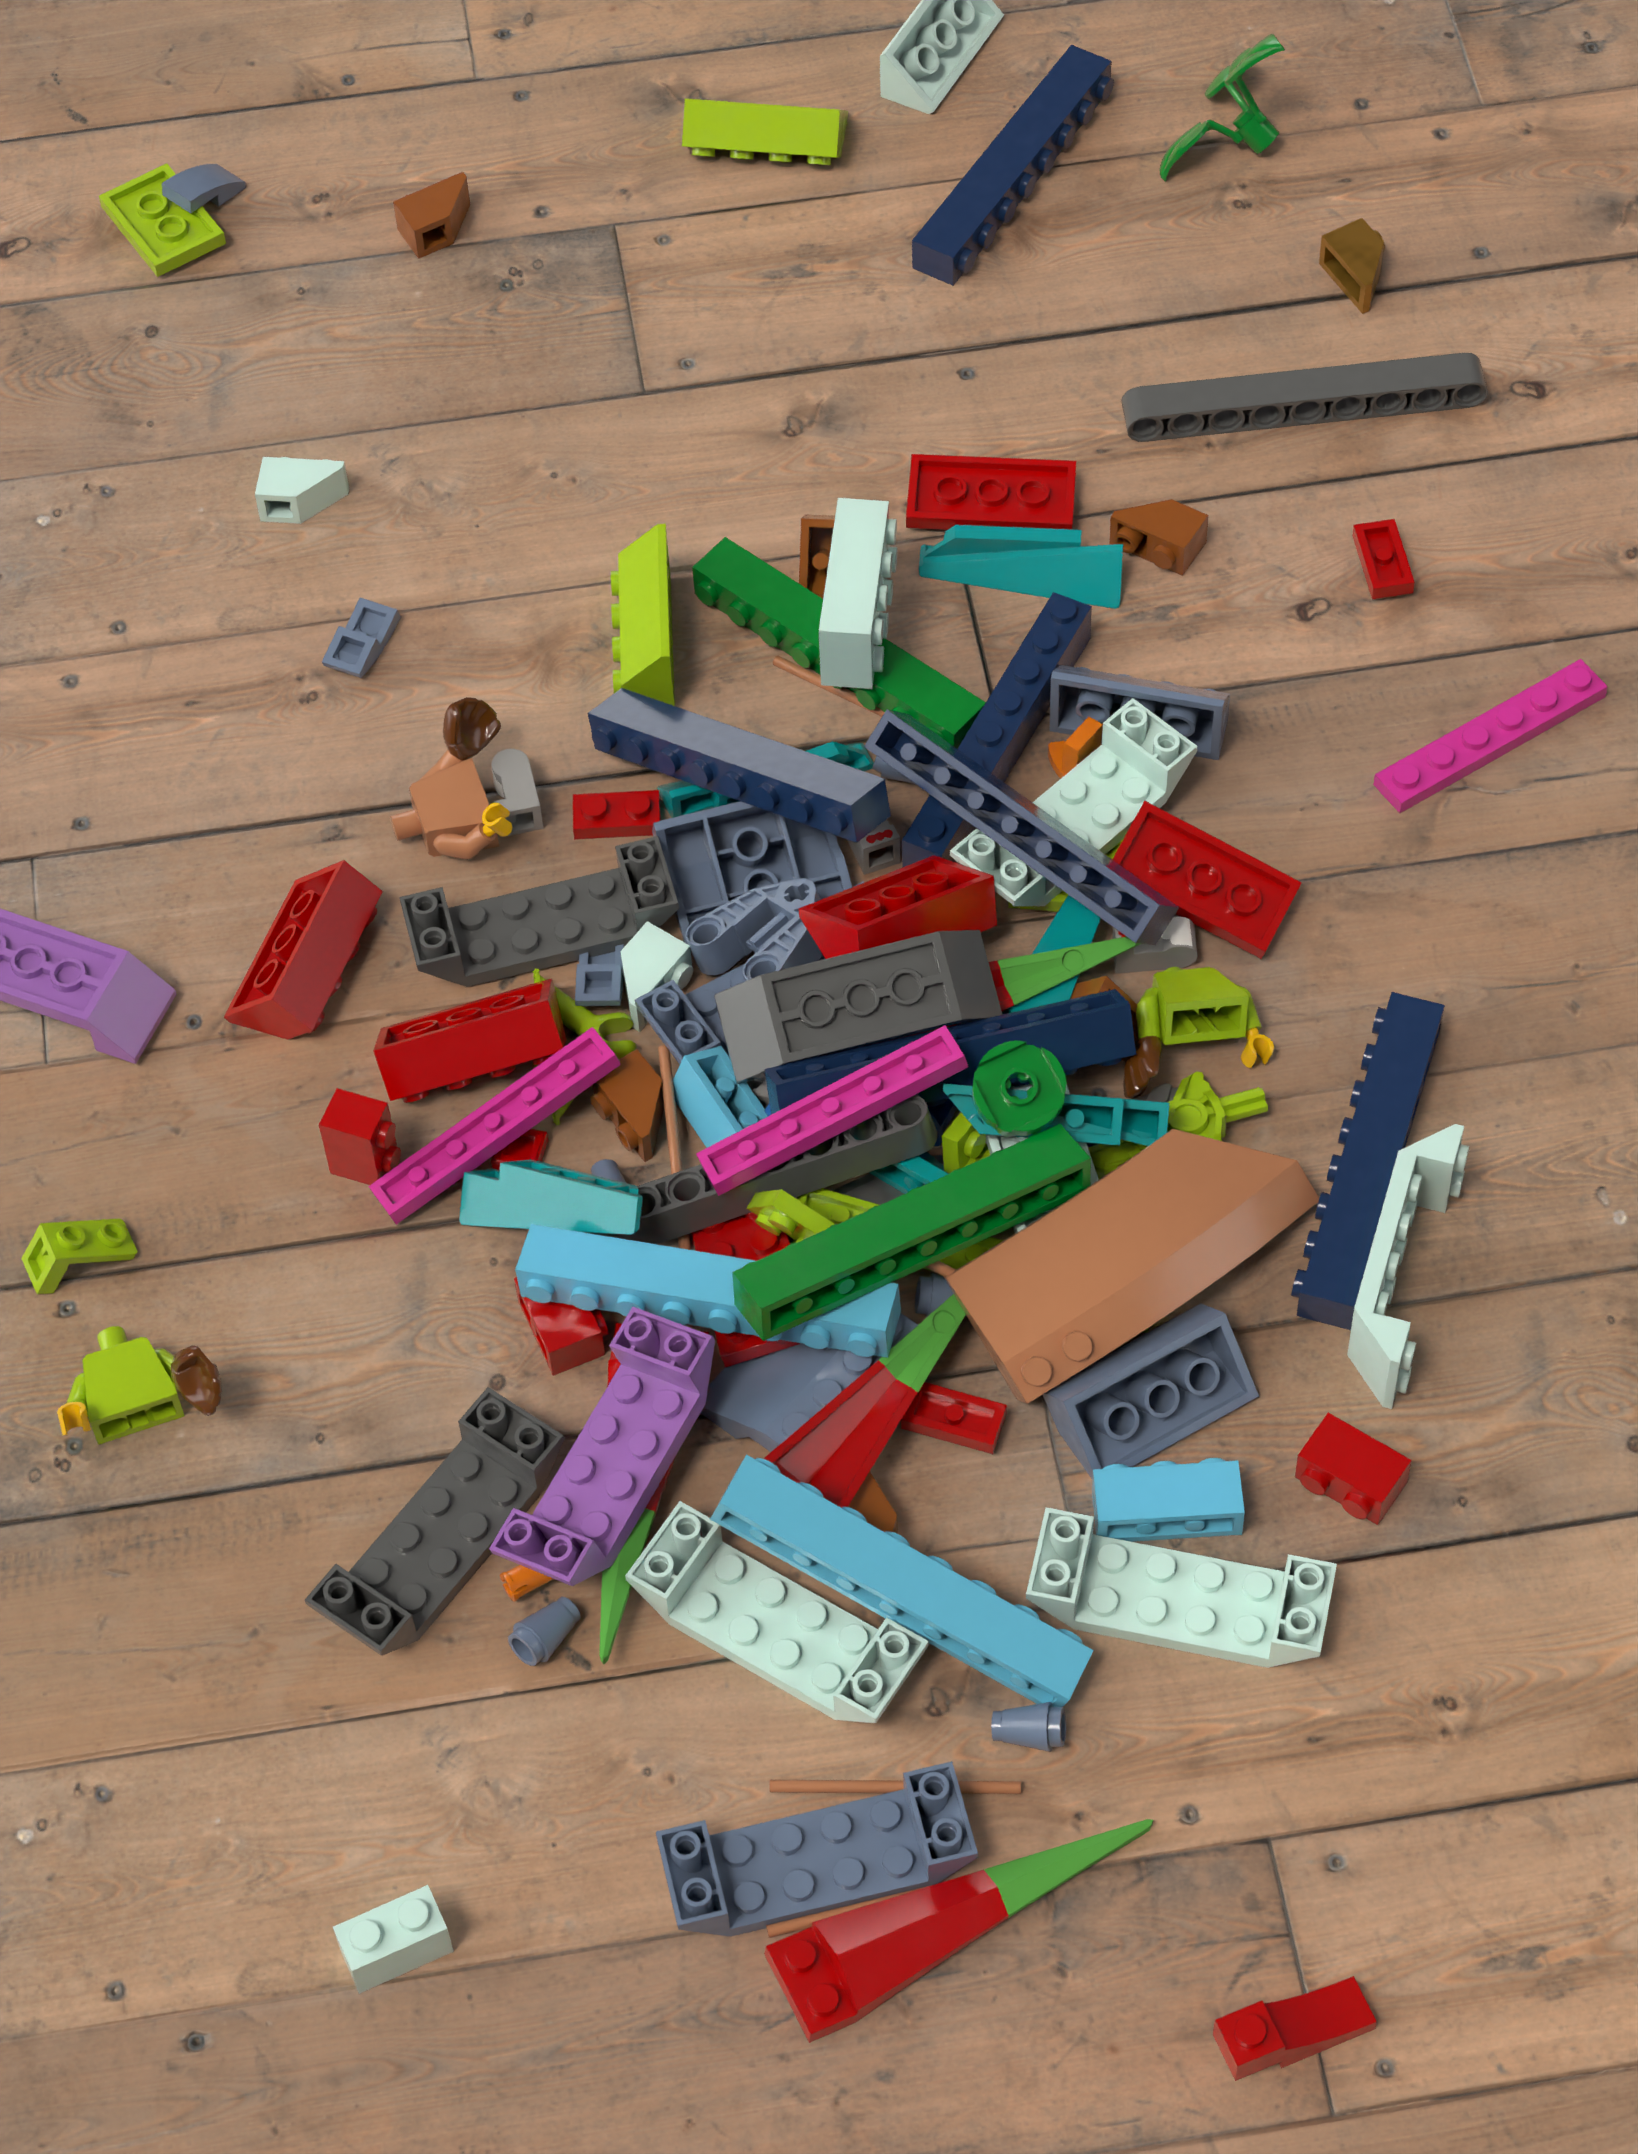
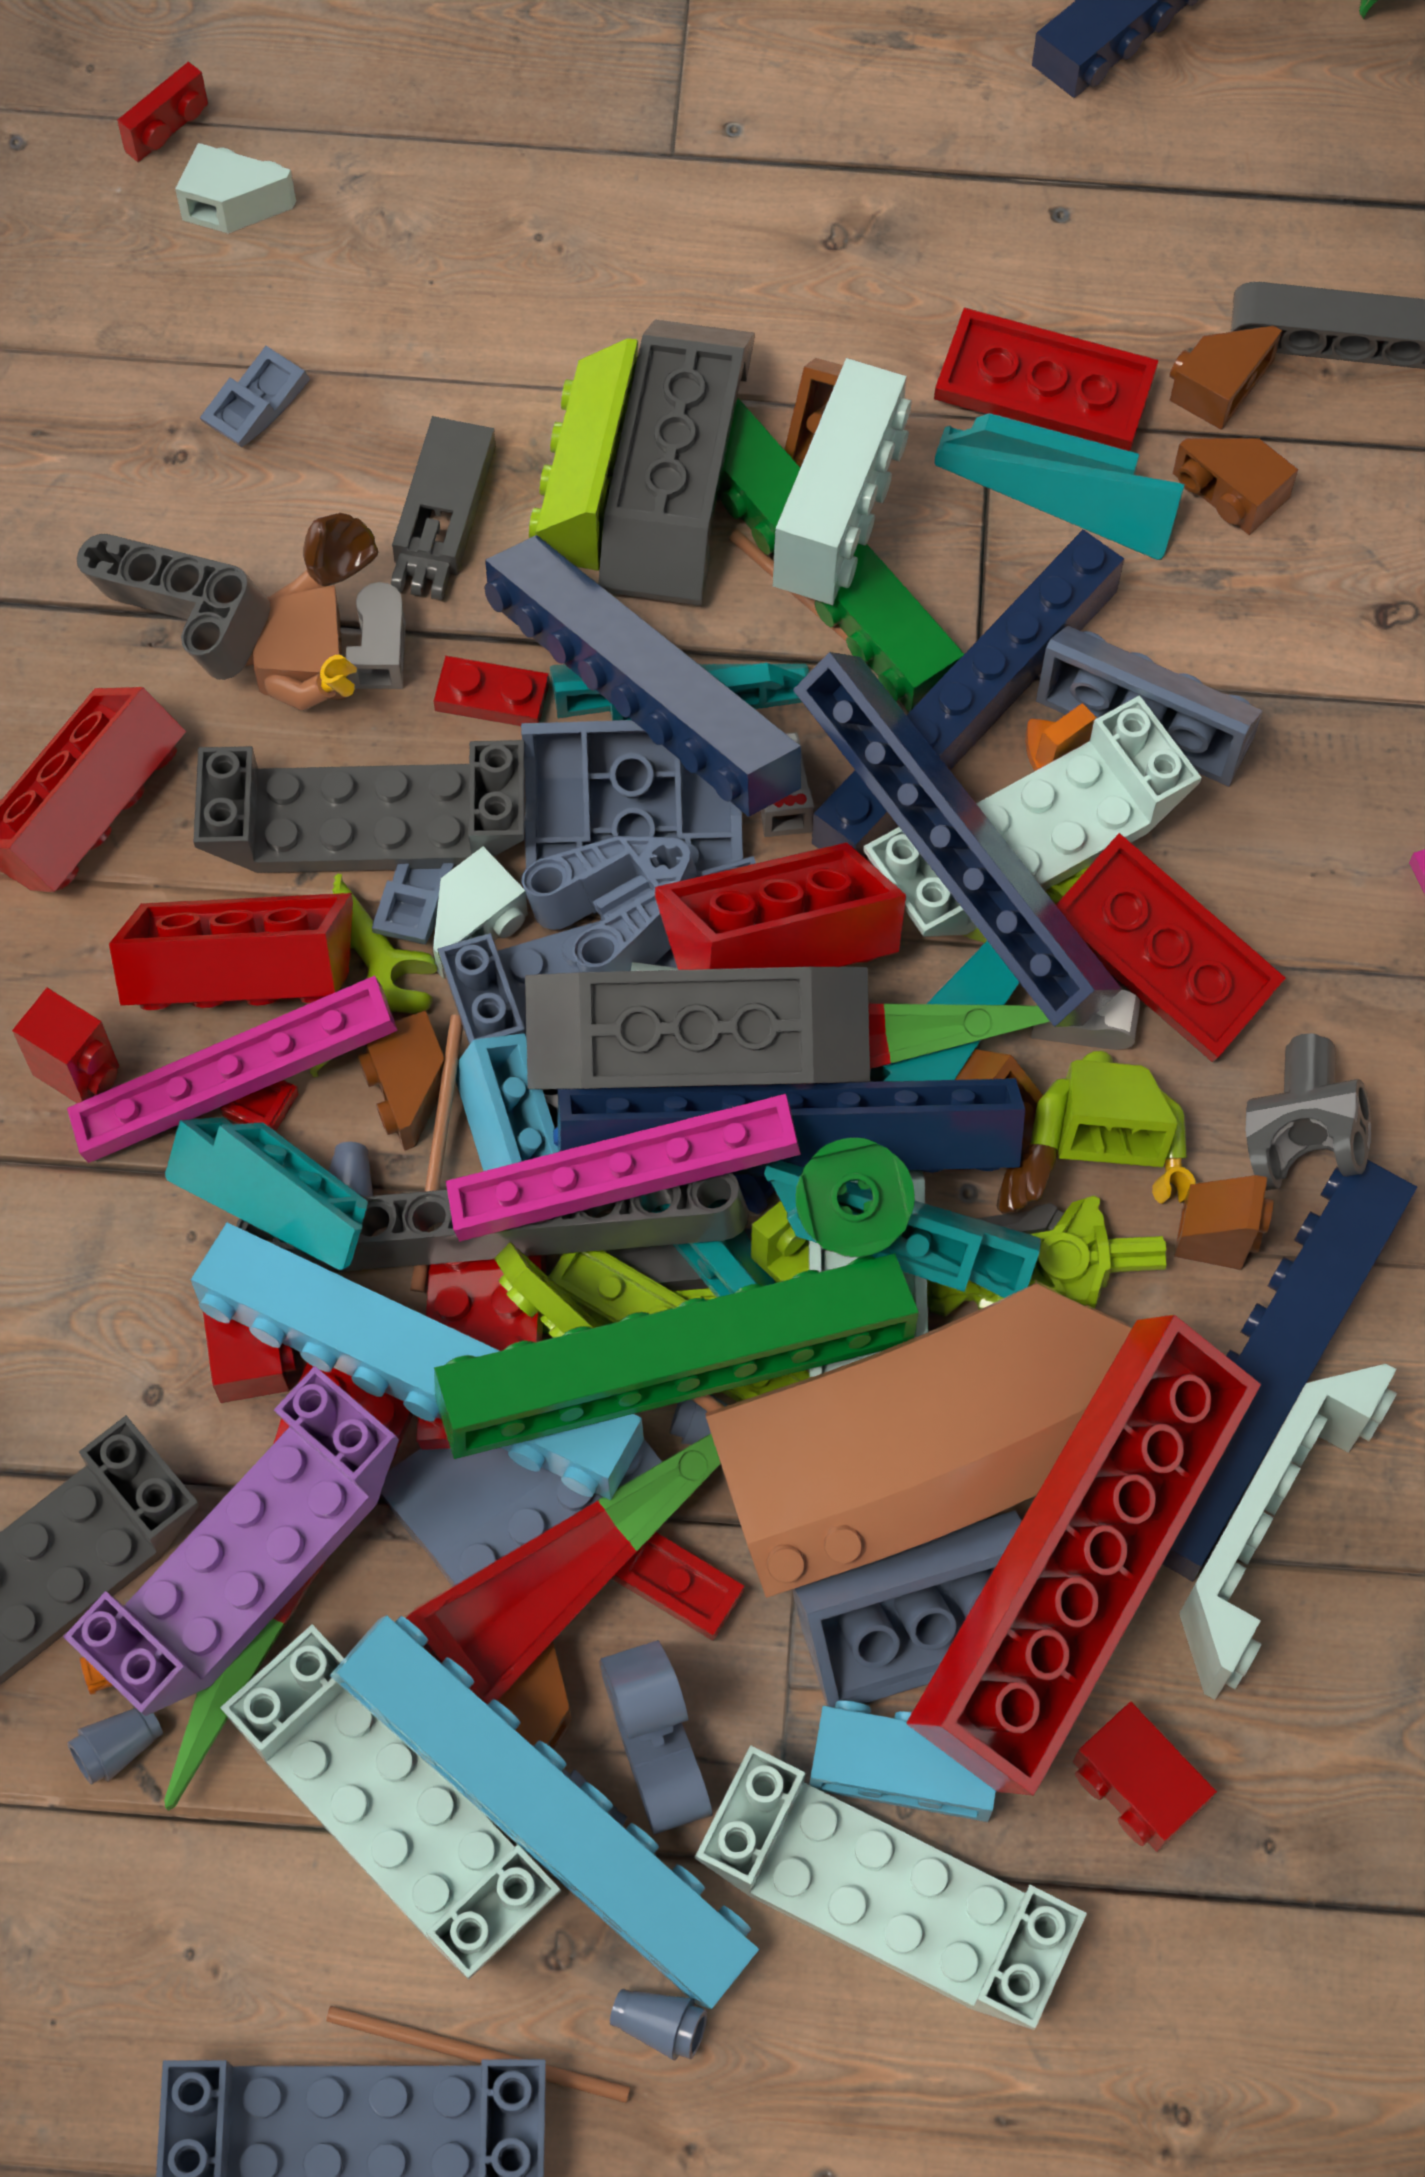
camera: 10 degrees right, 10 degrees up
none -> dark grey beam [77,534,271,680]
none -> red plate [117,61,209,163]
none -> dark grey hinge [391,416,496,601]
none -> dark grey slope [598,319,755,606]
none -> sand blue connector [599,1640,713,1834]
none -> red brick [906,1315,1261,1796]
none -> dark orange slope [1169,326,1282,430]
none -> dark orange slope [1174,1175,1274,1270]
none -> dark grey connector [1245,1033,1371,1191]

